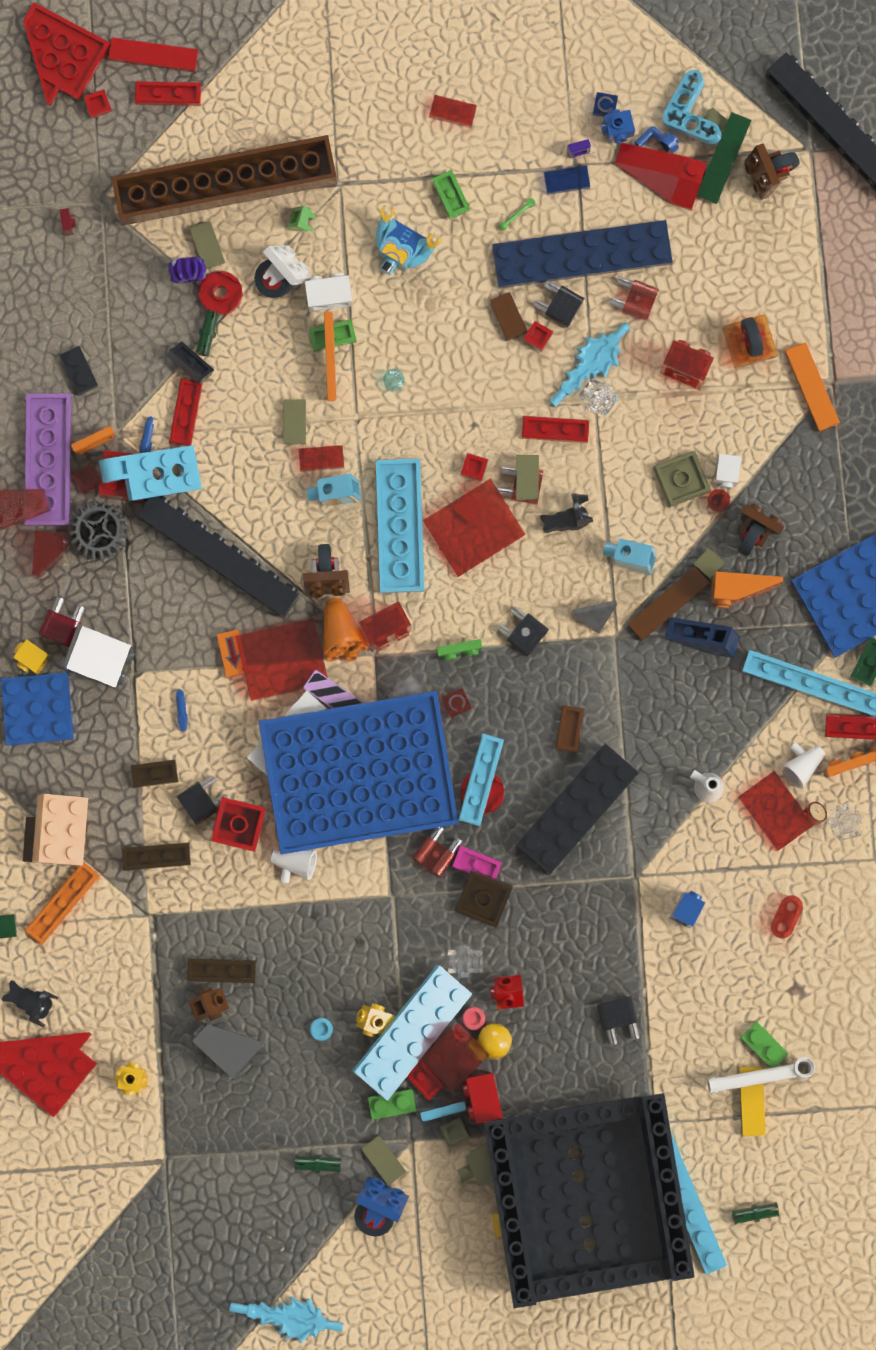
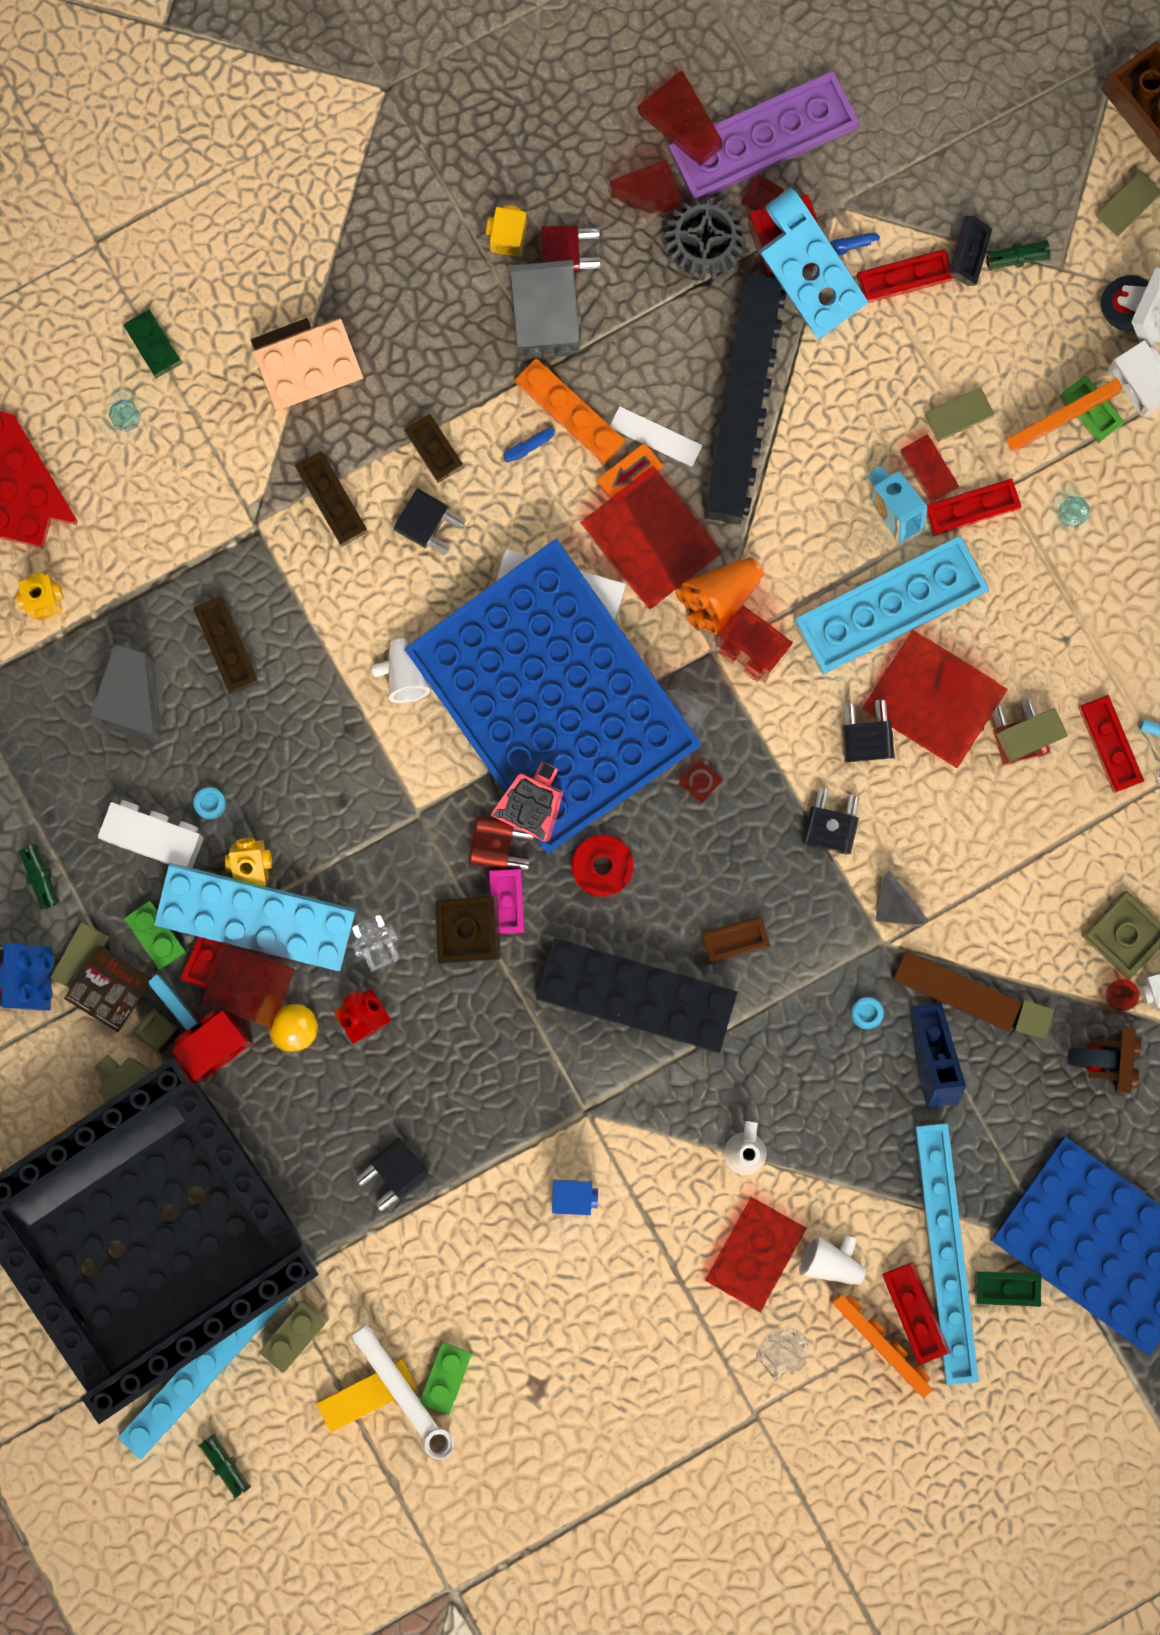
camera: 65 degrees right, 0 degrees up
blue plate [1,672,74,746] -> none
black hair [2,980,59,1027] -> none
orange tile [25,861,100,945] -> none
dark red plate [60,208,77,236] -> none
black plate [60,346,99,396] -> none
orange tile [71,426,117,456] -> none
dark purple gear [168,257,206,284] -> none
reddish brown brick [188,987,229,1022] -> none
red tile [199,271,243,315] -> none
red brick [209,797,266,852] -> none
reddish brown plate [303,544,350,598] -> none
tile [303,670,364,708] -> none
bright green plate [437,639,483,661] -> none
medium azure tile [458,734,504,826] -> none
red plate [461,453,488,482] -> none
coral tile [463,1007,485,1030] -> none
black hair [540,493,593,533] -> none
medium azure torso [603,539,657,575] -> none
orange slope [710,571,783,609] -> none
clear red plate [770,895,803,939] -> none
tile [804,802,827,825] -> none
none -> dark brown tile [64,945,152,1032]
none -> white brick [98,800,204,868]
none -> clear light blue tile [108,399,141,432]
none -> olive brick [259,1300,329,1373]
none -> torso [491,761,563,842]
none -> orange plate [515,358,626,465]
none -> white sticker [610,407,702,467]
none -> black piece [841,699,895,763]
none -> medium azure tile [851,997,884,1029]
none -> red tile [926,478,1022,536]

